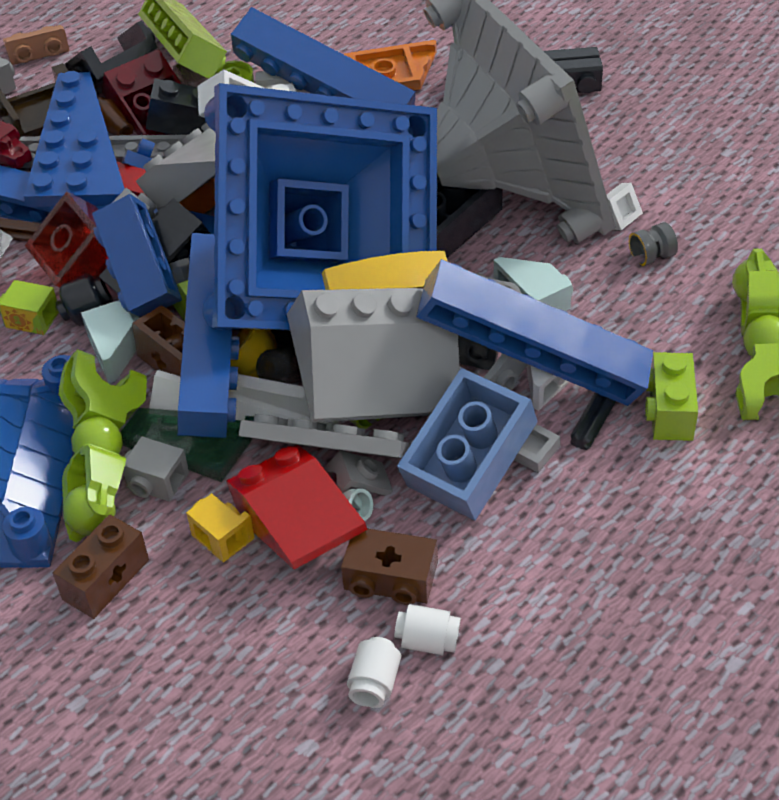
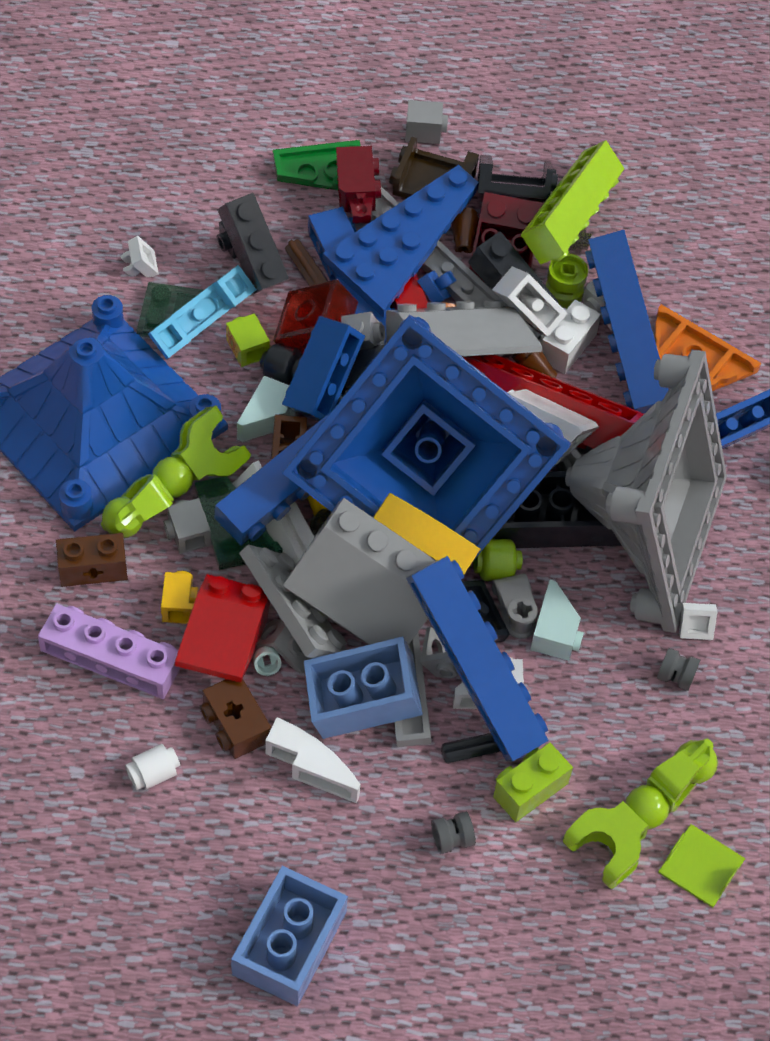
camera: 40 degrees right, 10 degrees up
nougat bracket [3,25,70,65] -> none
white brick [394,604,461,655] -> none
none -> lavender brick [38,603,180,699]
none -> medium blue brick [231,866,348,1007]
none -> white slope [265,717,360,803]
none -> dark grey wheel [431,811,476,854]

